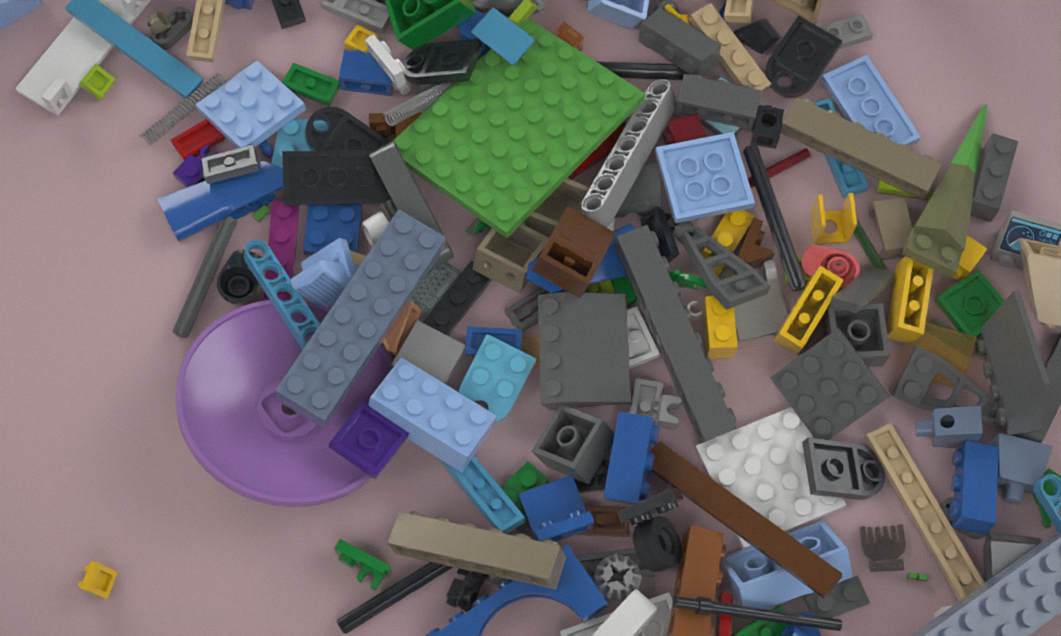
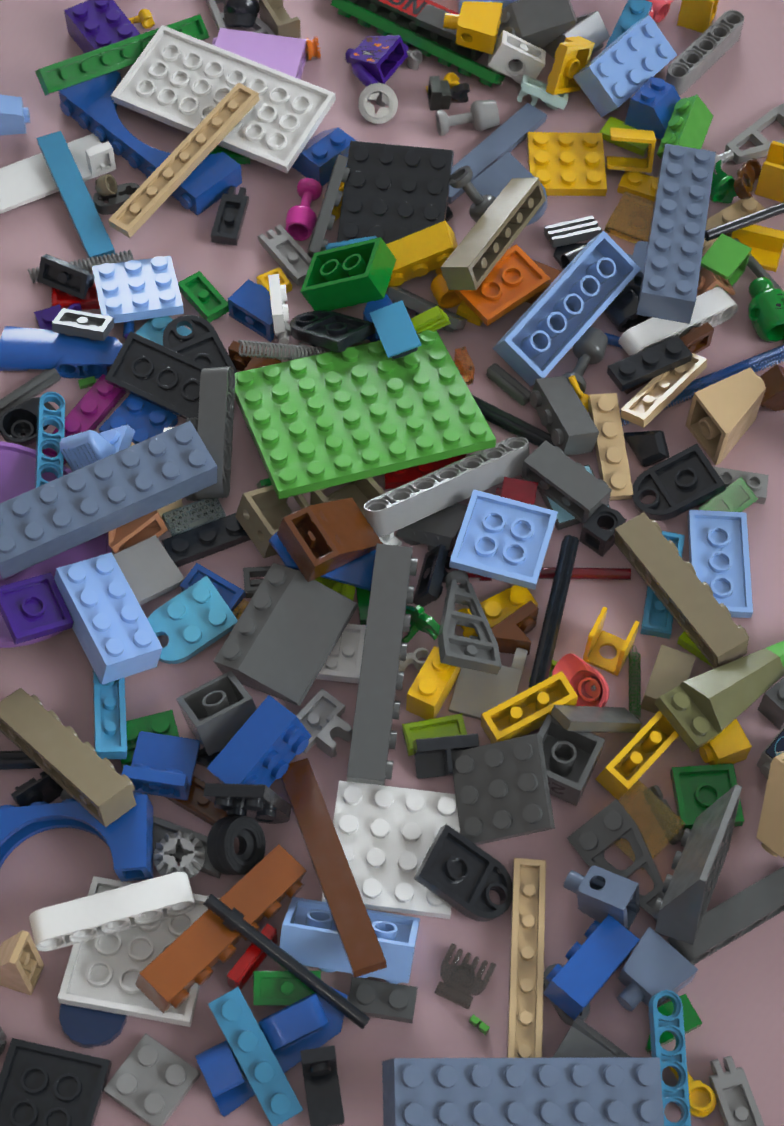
camera: 30 degrees right, 10 degrees down
lime tile [78,63,117,101] -> none
none -> black plate [37,254,95,300]
none -> lime tile [402,713,467,756]
none -> black panel [413,733,479,779]
none -> dark grey axle [486,363,531,406]
none -> green tile [698,477,758,512]

